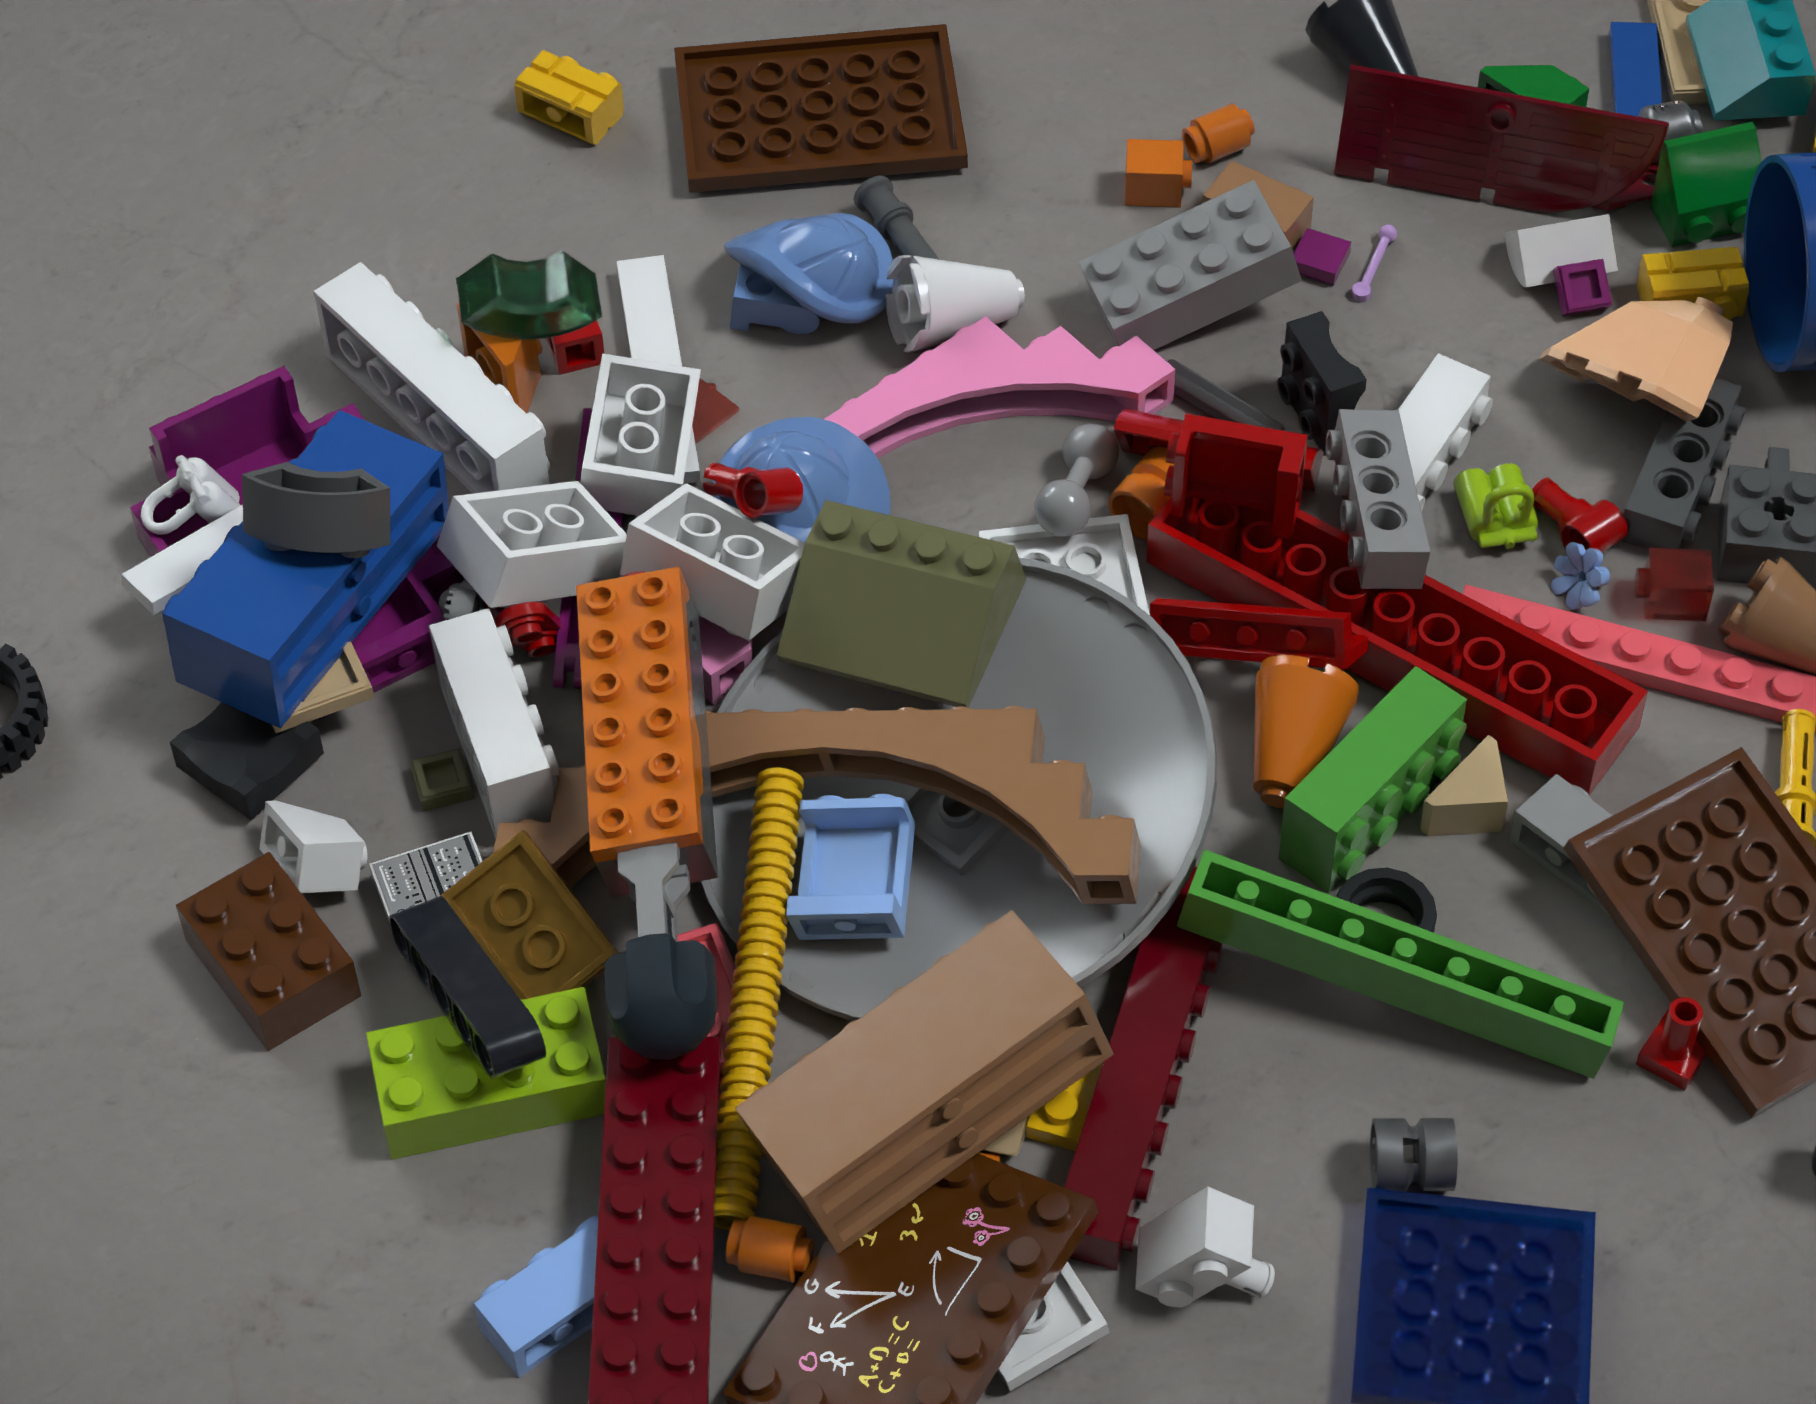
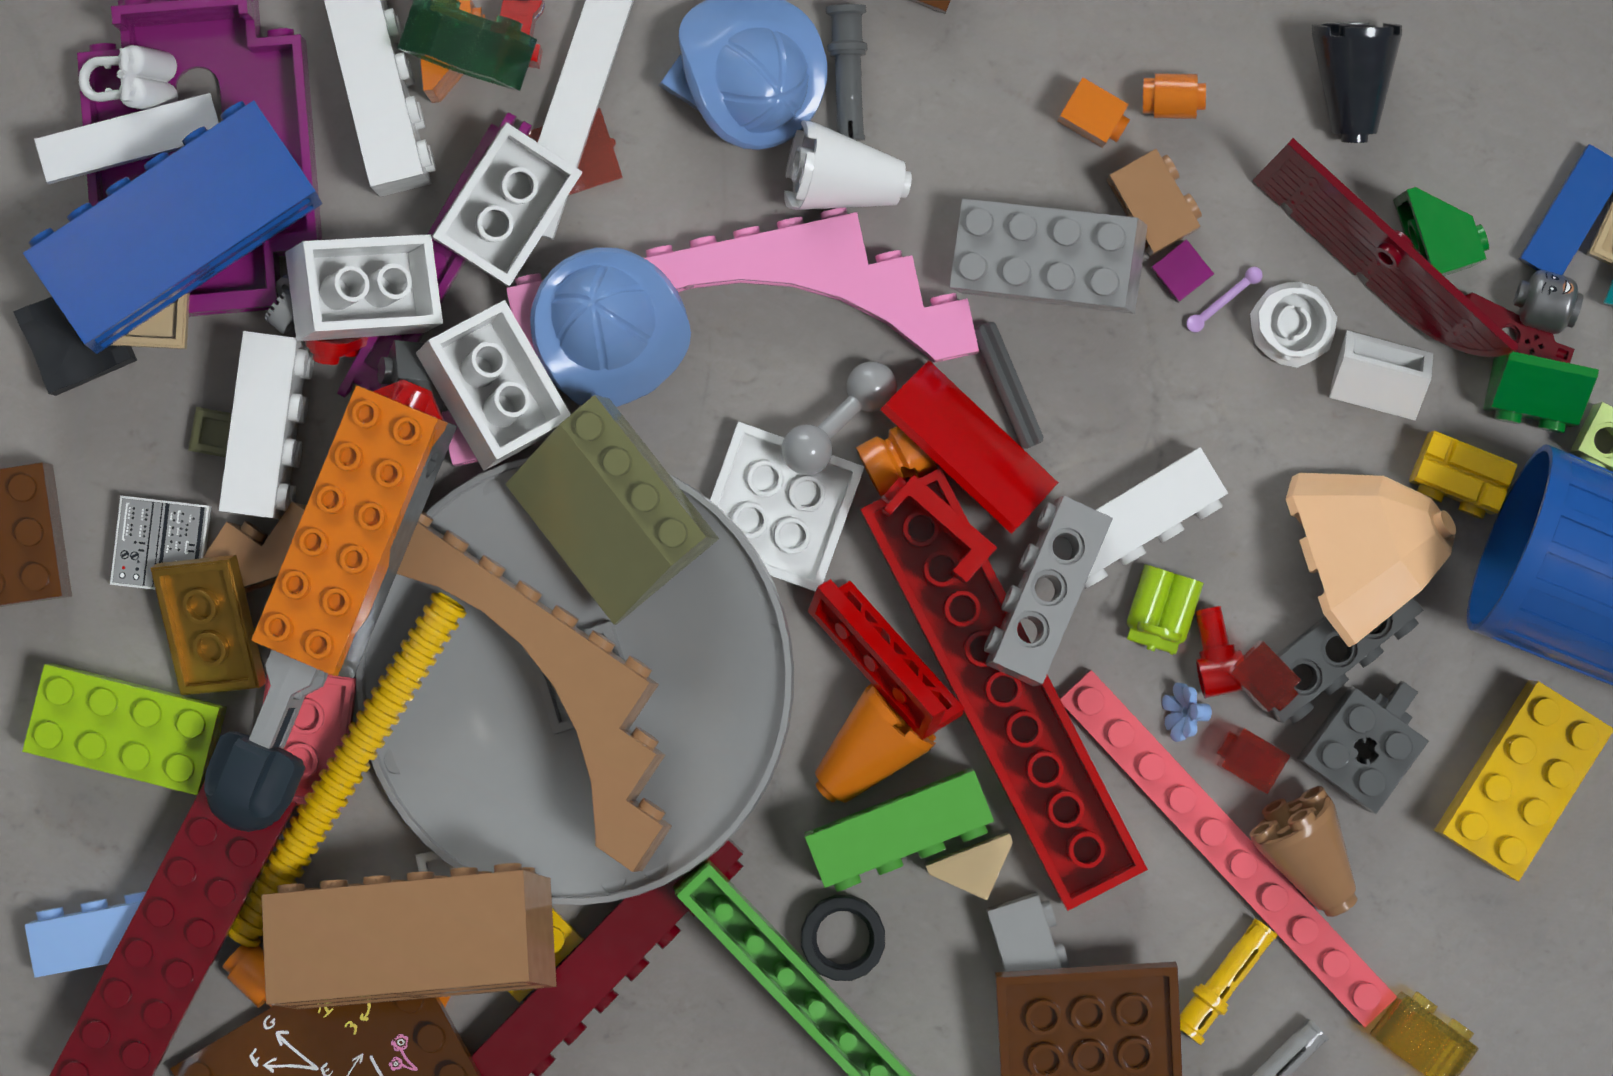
camera: 25 degrees right, 35 degrees up
dark grey brick [242,462,391,558] -> none
white slope [259,800,367,893] -> none
black beam [389,896,546,1079] -> none
red pin [703,463,803,518] -> none
light blue panel [786,794,915,940] -> none
black brick [1277,311,1367,456] -> none
magenta tile [1553,259,1612,316] -> none
none -> clear red brick [1226,641,1301,712]
none -> white hat [1250,282,1337,368]

